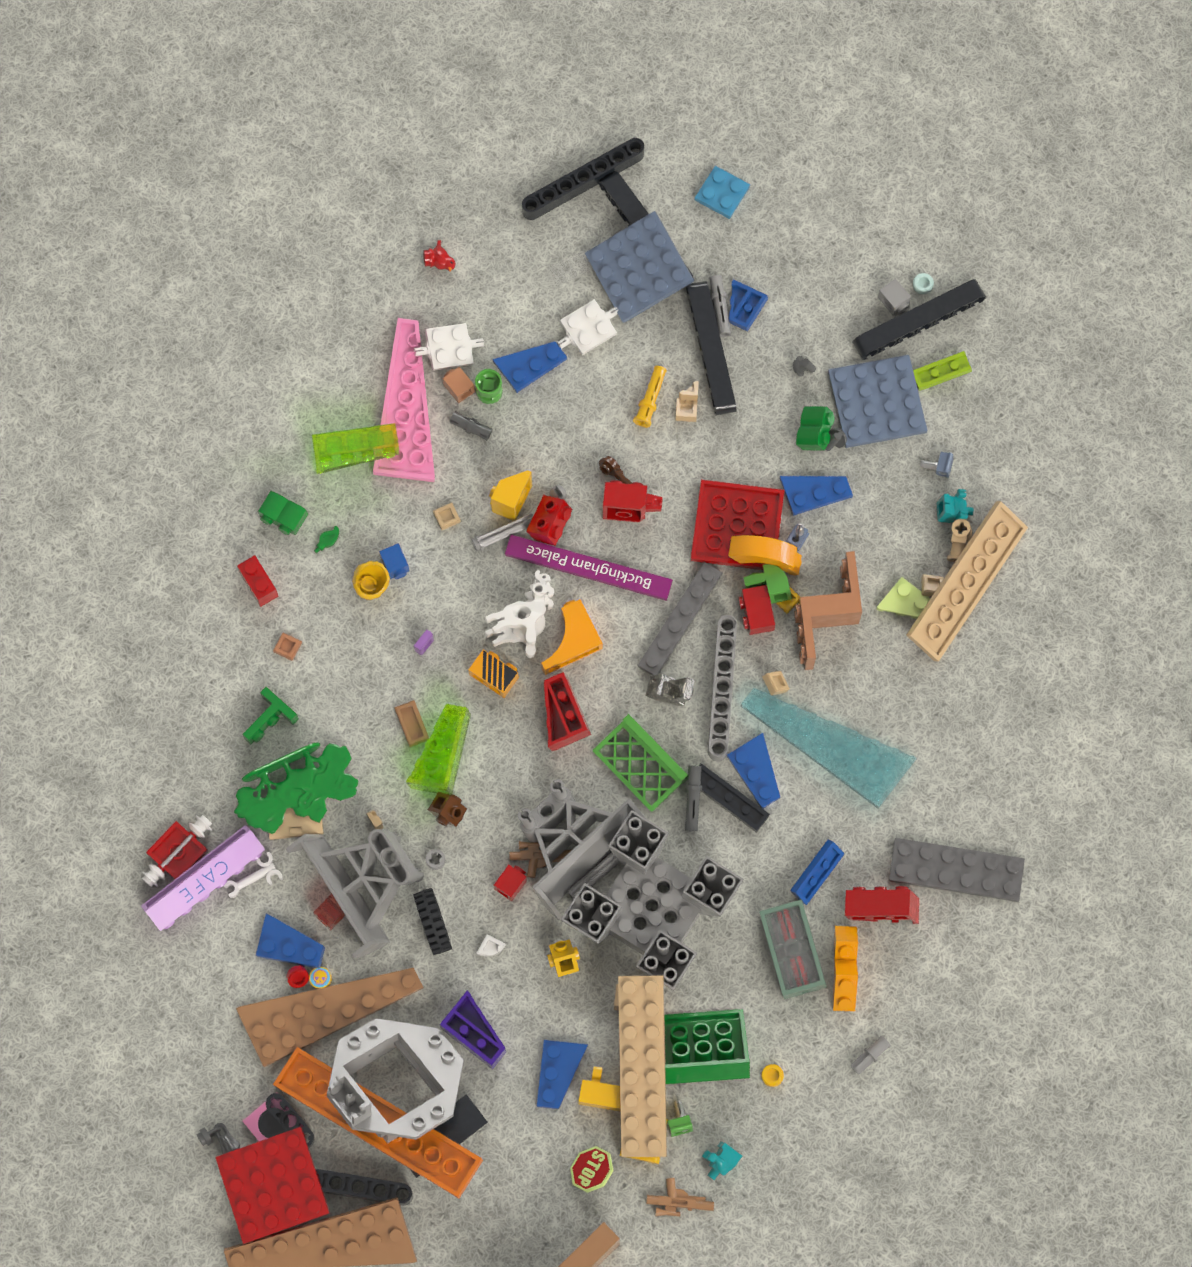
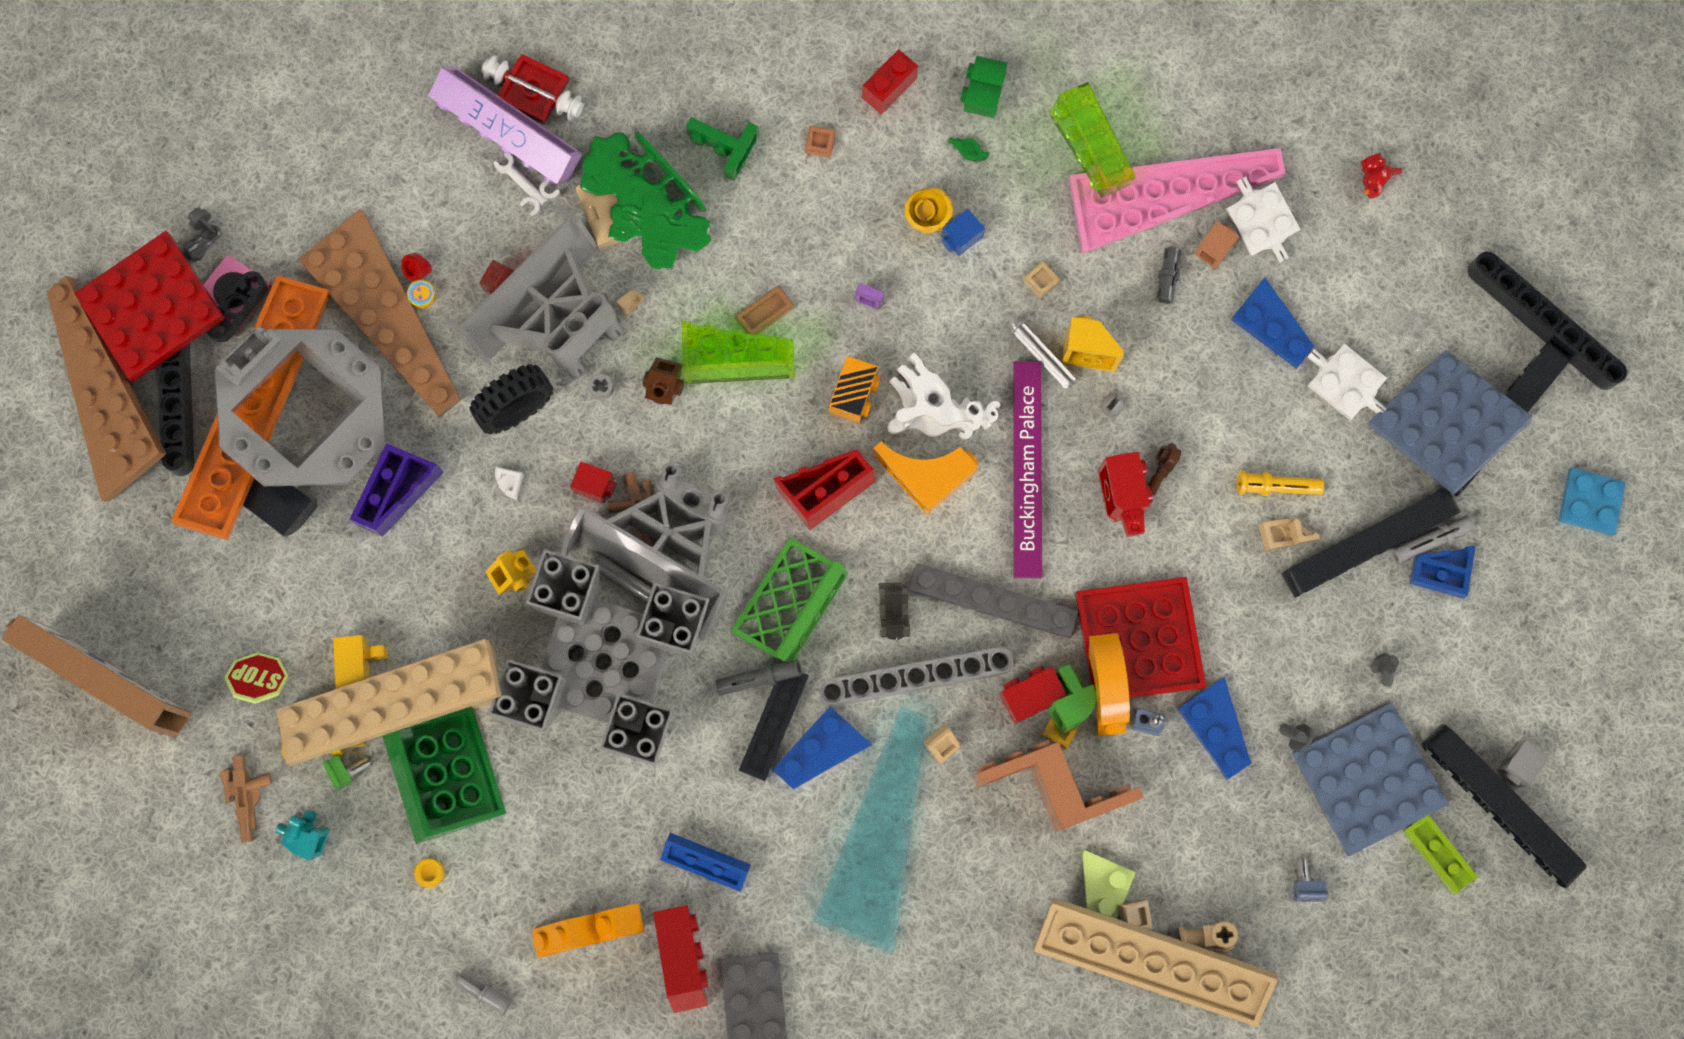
camera: 70 degrees right, 5 degrees up
blue wing [256,913,325,969] -> none
bright green wheel [475,369,503,404] -> none
red brick [526,495,573,546] -> none
blue wing [537,1040,588,1109] -> none
clear brick [759,899,827,999] -> none
green brick [796,406,835,451] -> none
light aqua tile [913,273,934,294] -> none
teal piece [936,489,974,523] -> none

